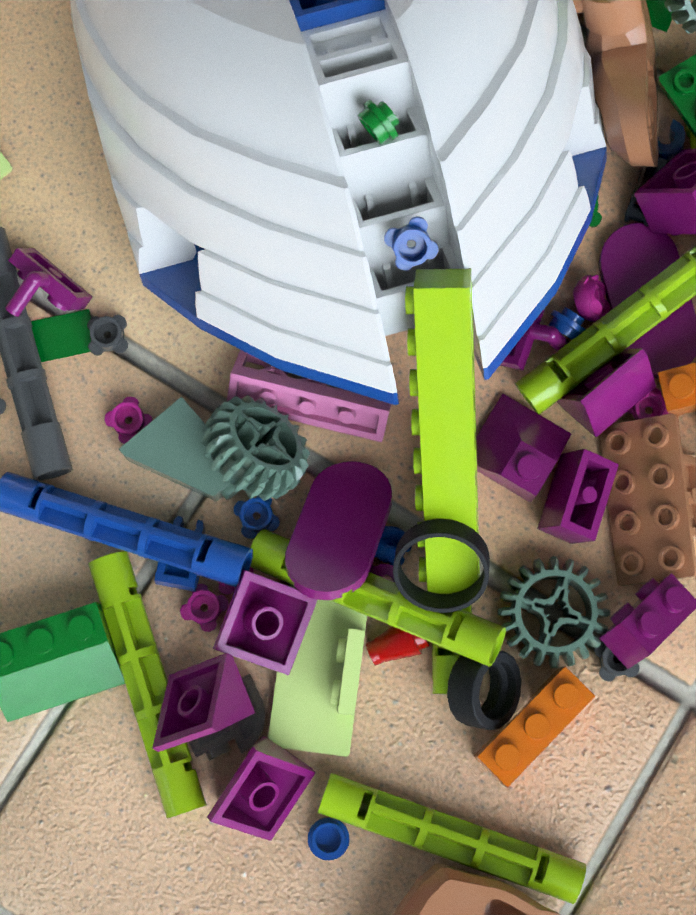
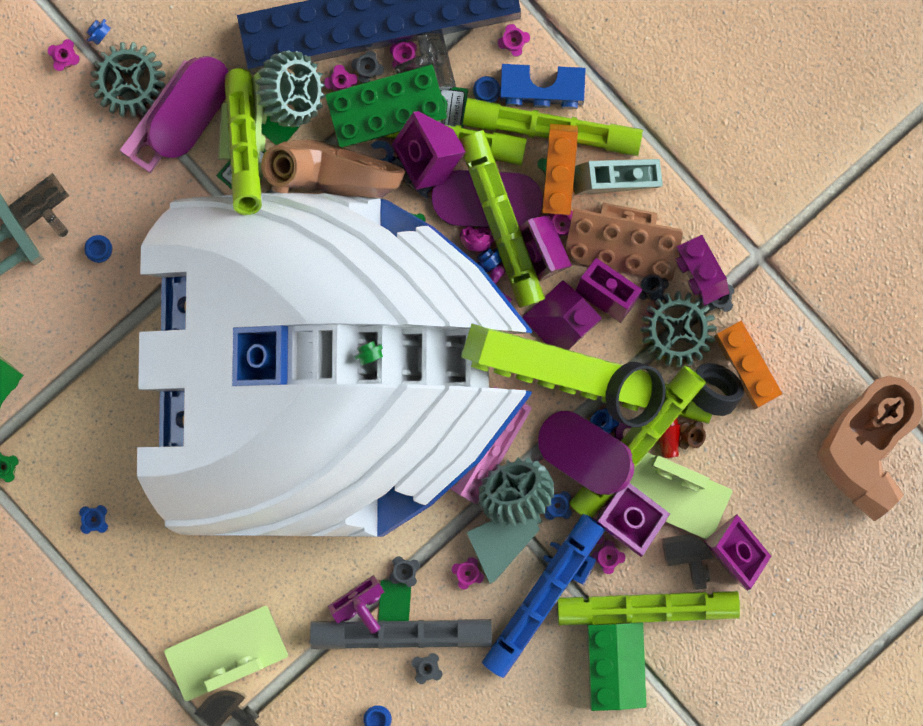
camera: 70 degrees left, 5 degrees up
magenta slope [152,653,255,752] -> none
blue plate [308,817,349,861] -> none
lime piece [317,773,587,904] -> none
plate [384,216,438,271] -> none
none -> black plate [639,274,669,301]
none -> reddish brown plate [679,421,706,450]

